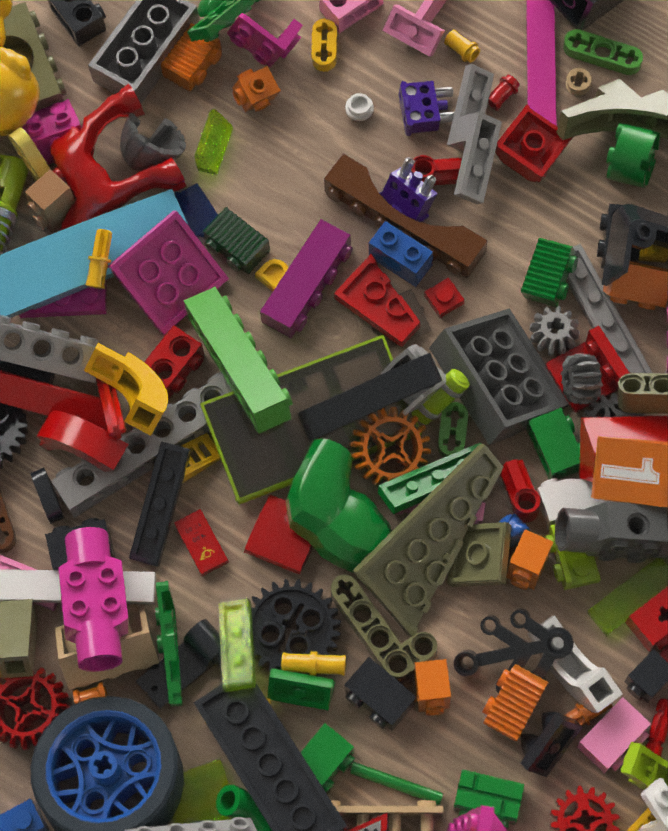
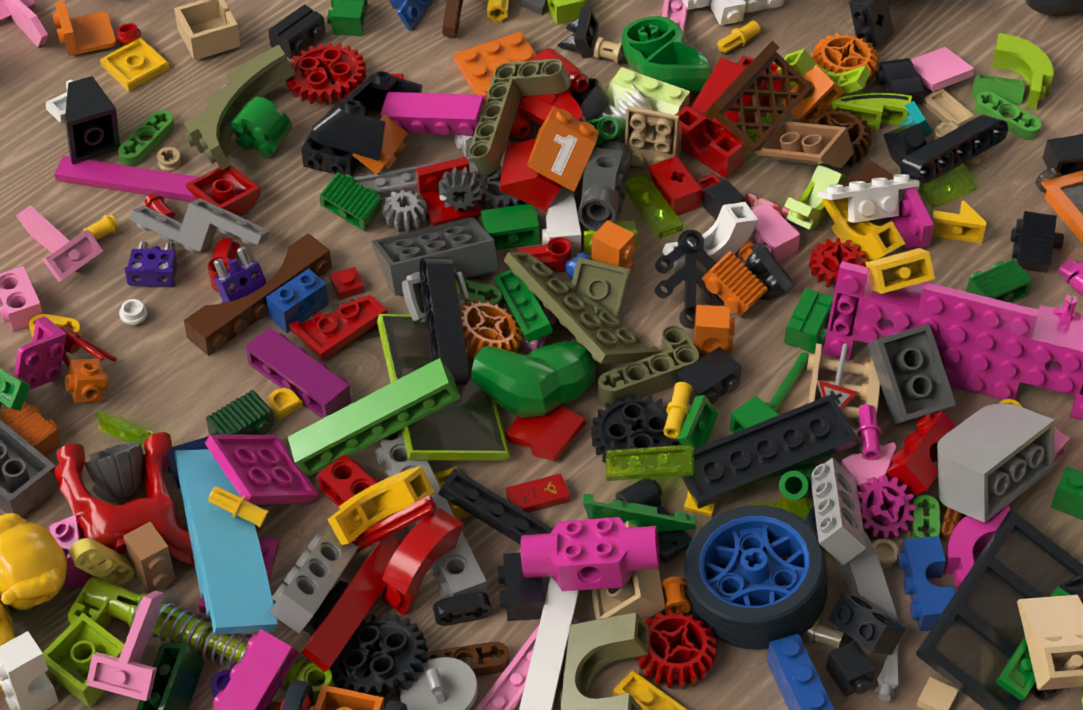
camera: 85 degrees left, 20 degrees down
none -> red plant [60,325,117,369]

